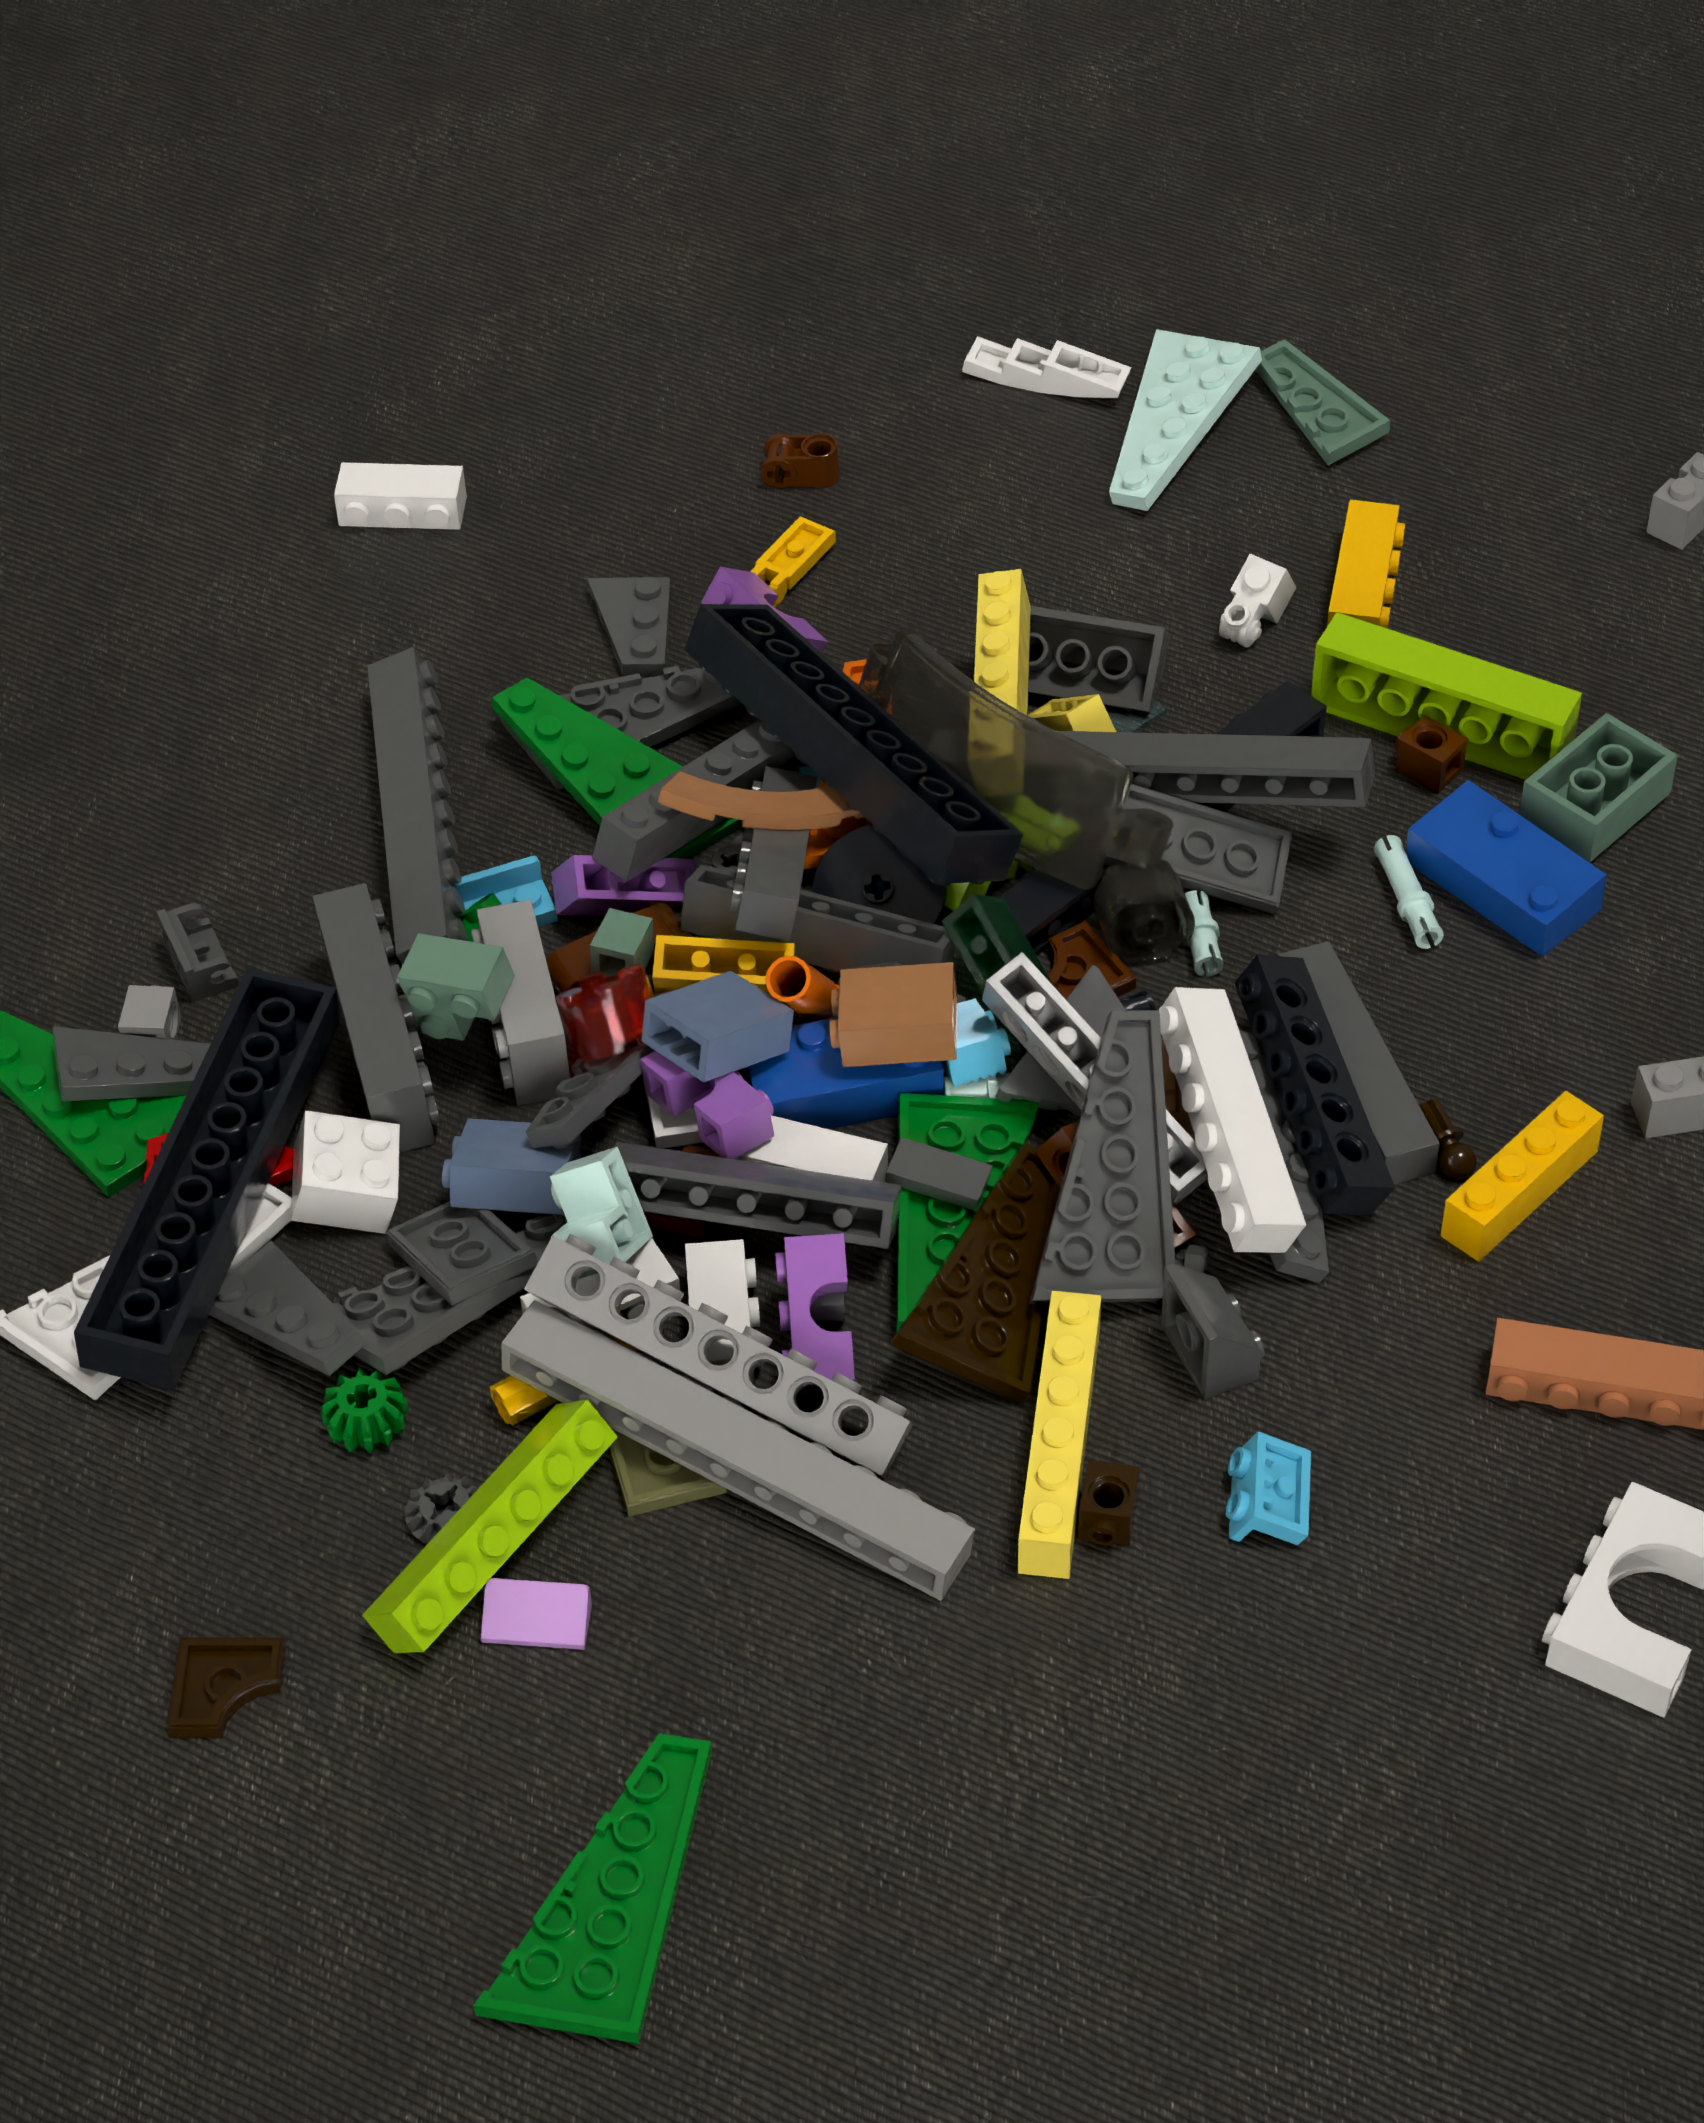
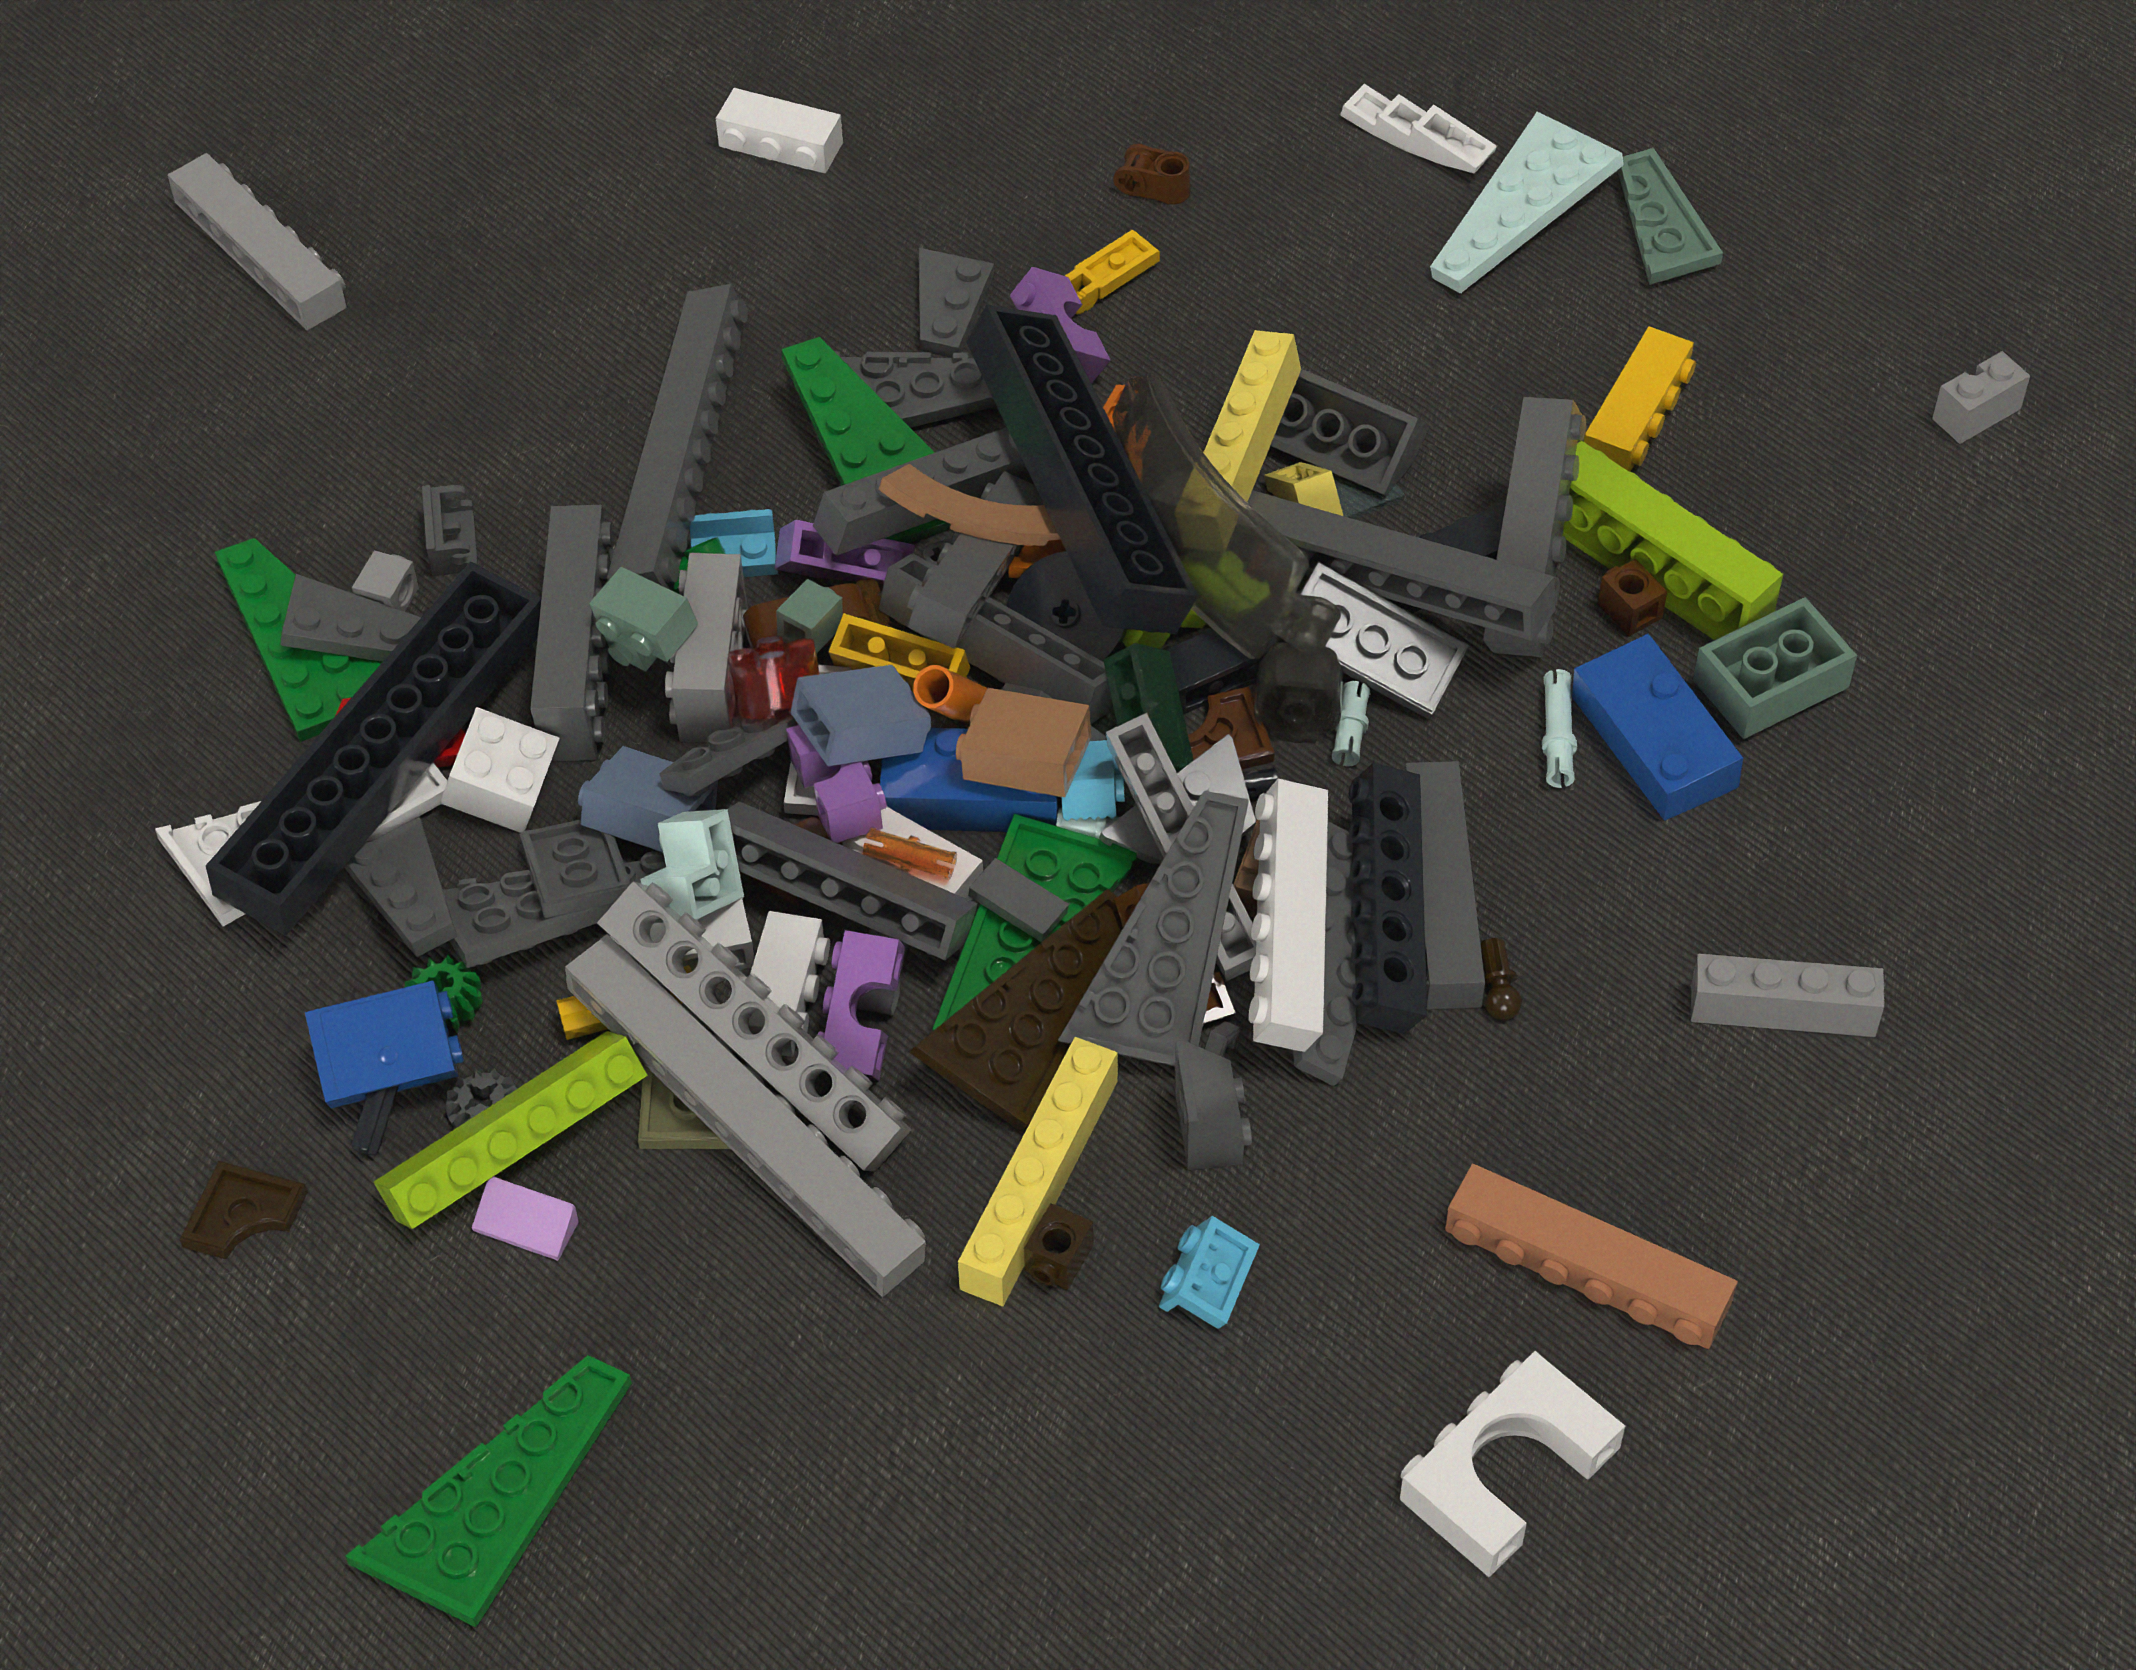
camera: 15 degrees right, 5 degrees up
white brick [1219,554,1296,648] -> none
yellow brick [1440,1091,1604,1262] -> none
none -> blue piece [305,981,464,1155]
none -> clear orange pin [863,827,958,880]
none -> dark grey brick [1483,397,1586,657]

